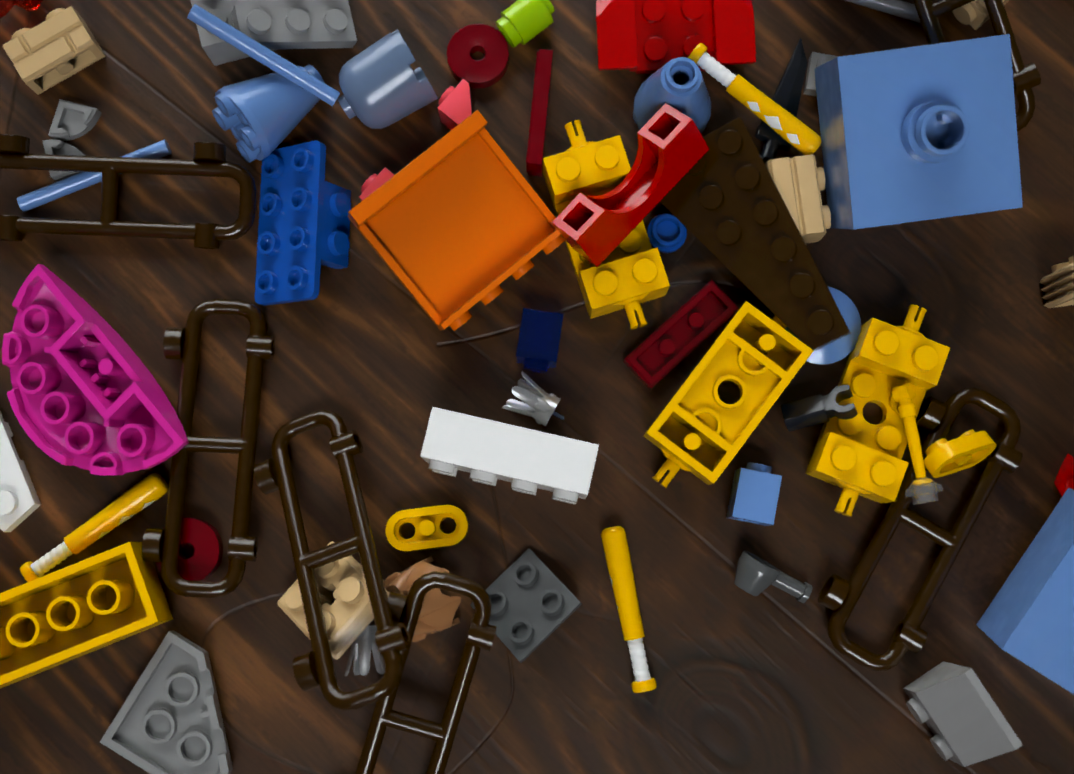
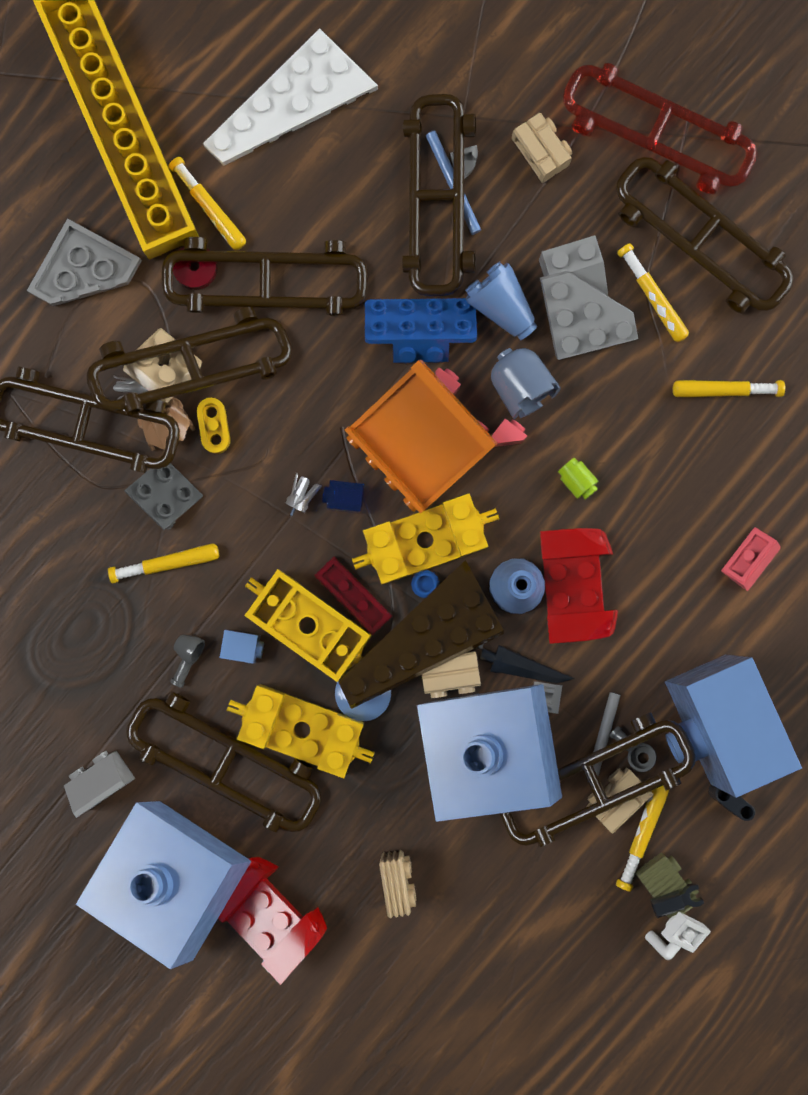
camera: 85 degrees right, 5 degrees up
dark pink brick [2,264,189,476] -> none
light grey tile [48,99,101,141] -> none
medium blue bar [187,4,340,107] -> none
white brick [420,407,599,505] -> none
dark red piece [447,24,509,89] -> none
dark red tile [526,49,553,177] -> none
red arch [552,103,709,267] -> none
yellow piece [688,42,822,155] -> none
black bar [781,385,858,432] -> none
yellow piece [892,383,943,505] -> none
yellow plate [923,429,997,478] -> none

